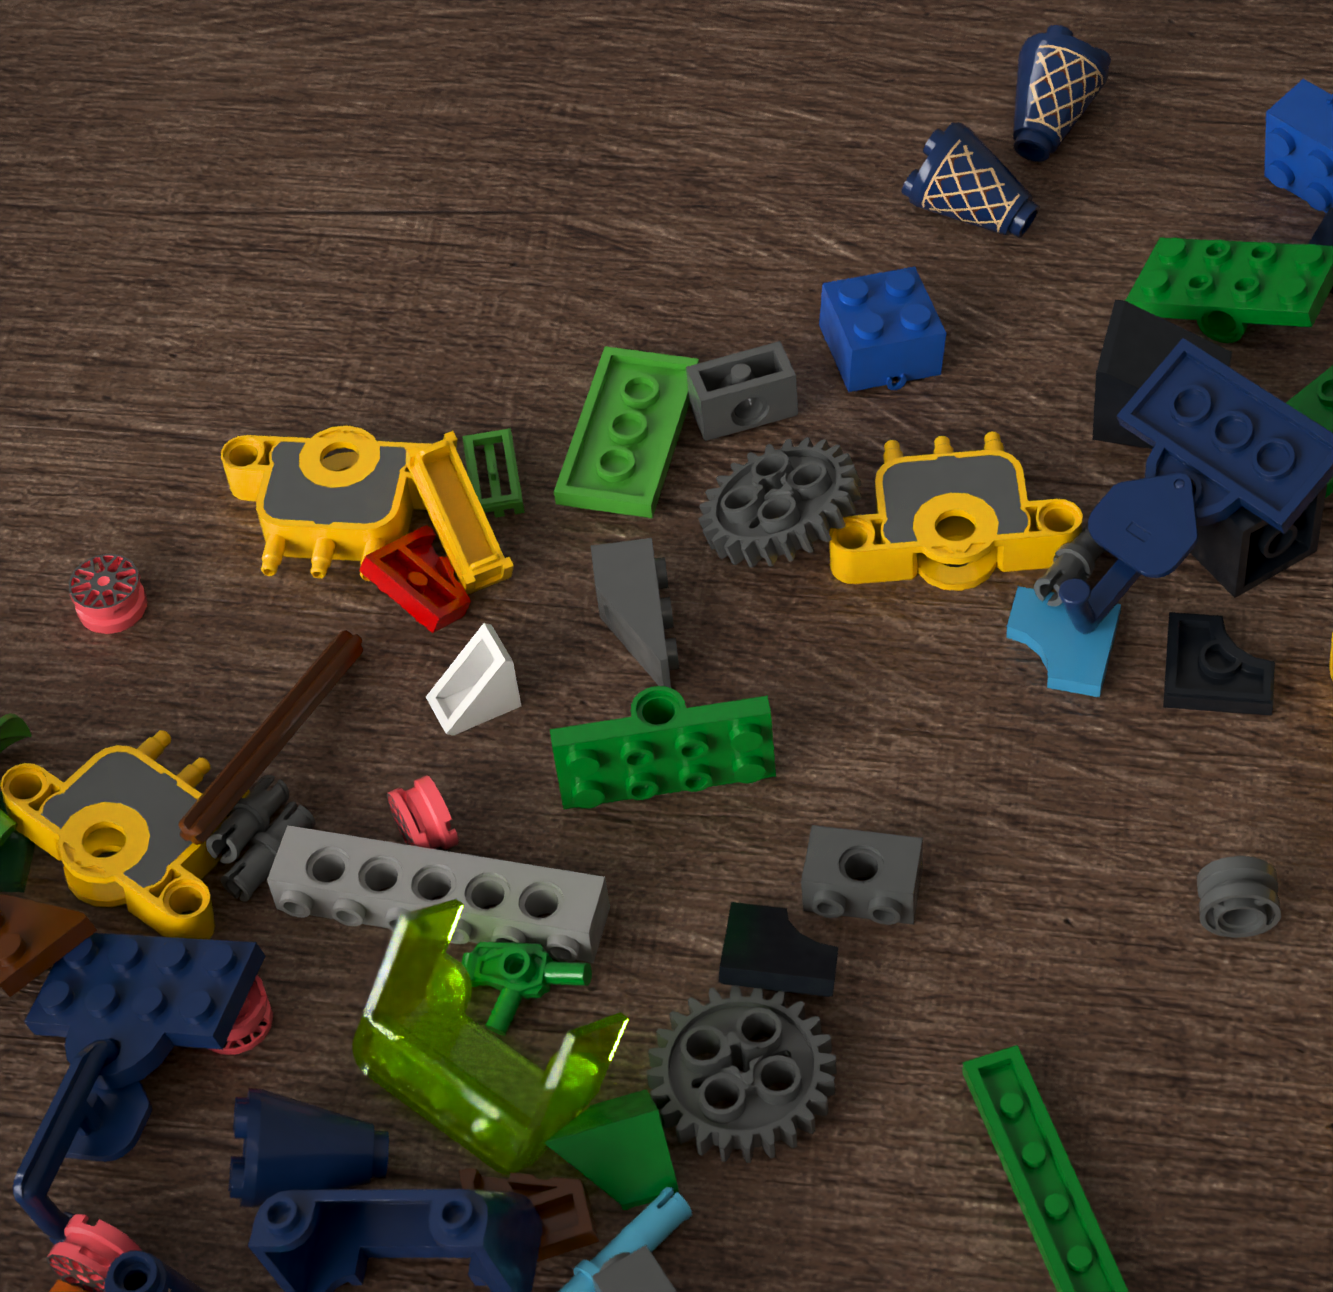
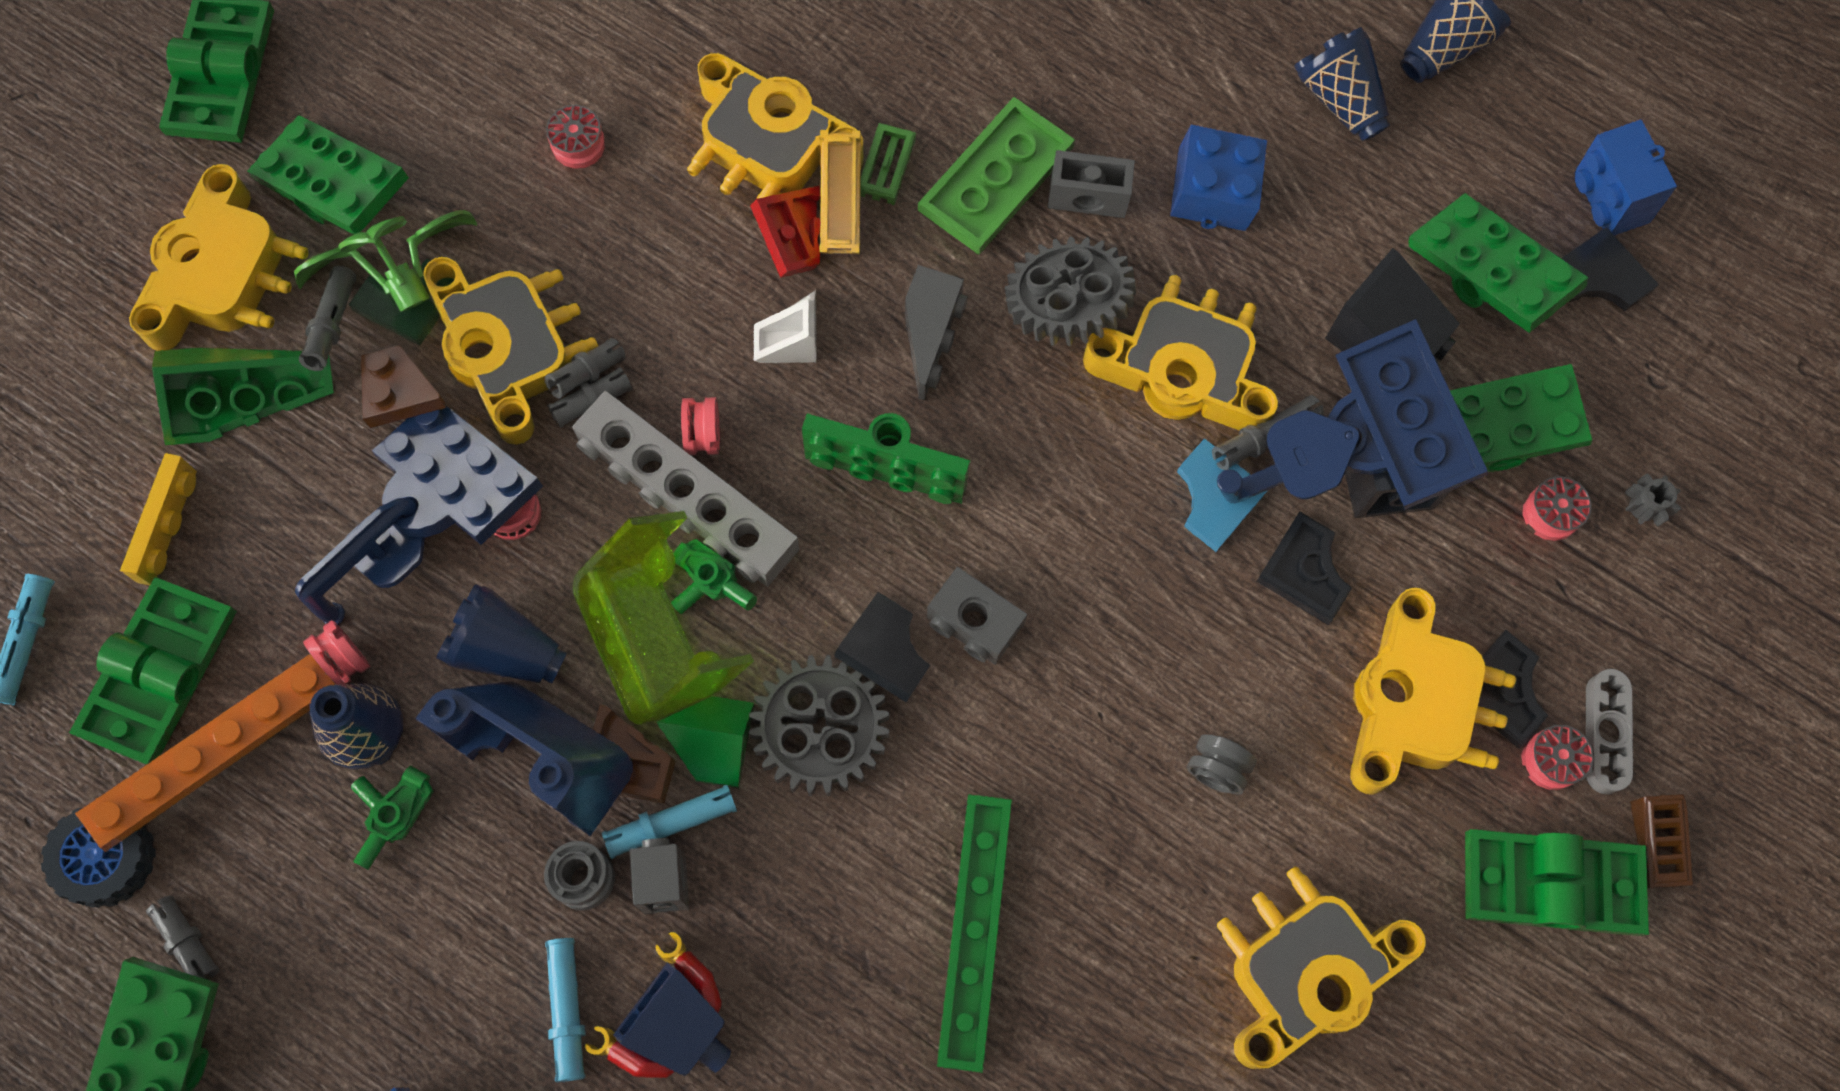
camera: 15 degrees right, 20 degrees up
reddish brown axle [178,630,363,845] -> none

